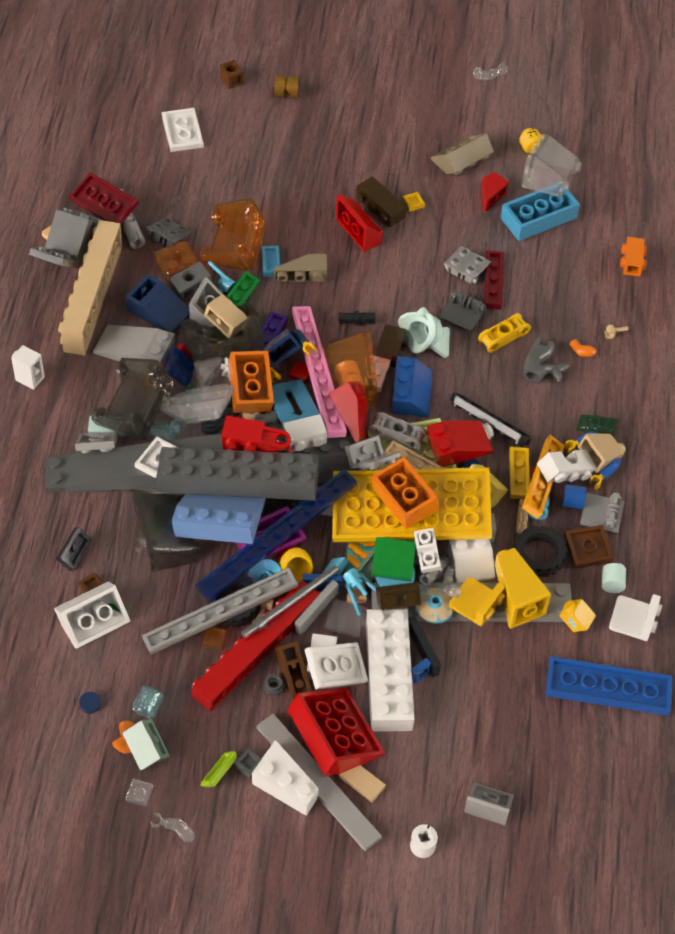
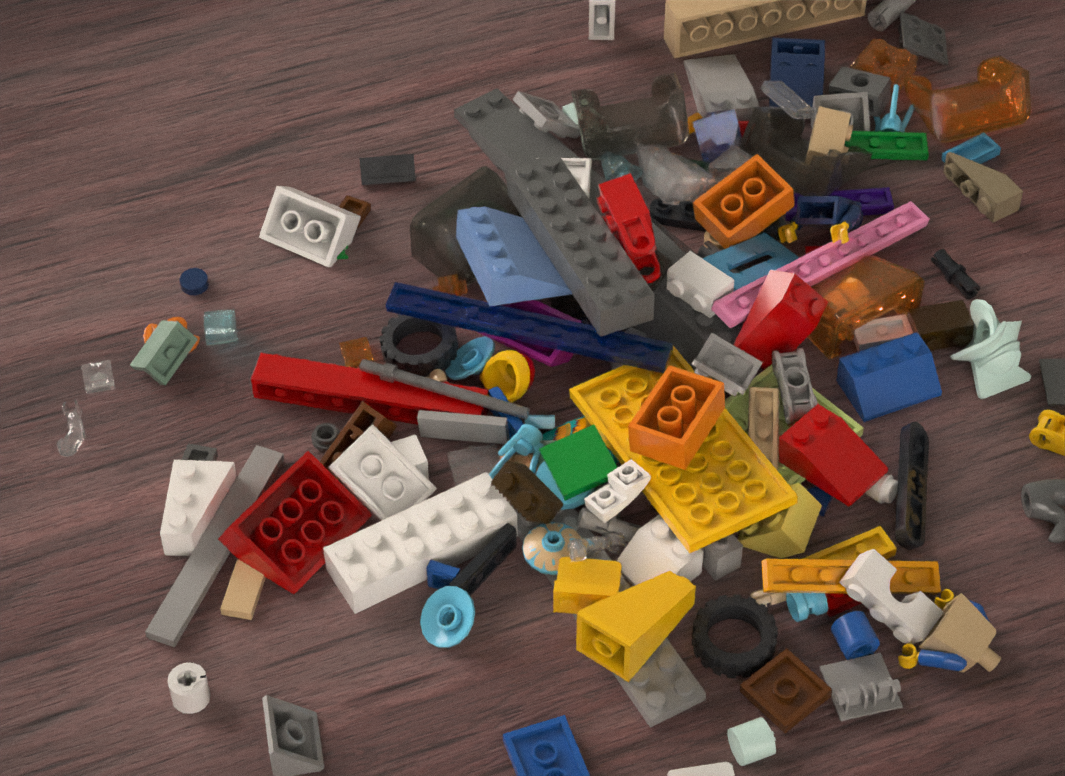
camera: 65 degrees right, 5 degrees down
light grey tile [141,567,298,655] -> none
lime tile [200,751,237,788] -> none
yellow brick [559,599,596,632] -> none
clear green slope [576,414,618,436] -> none
none -> medium azure dish [420,586,475,648]
none -> clear orange gear [432,274,468,306]
none -> clear tile [761,81,815,119]

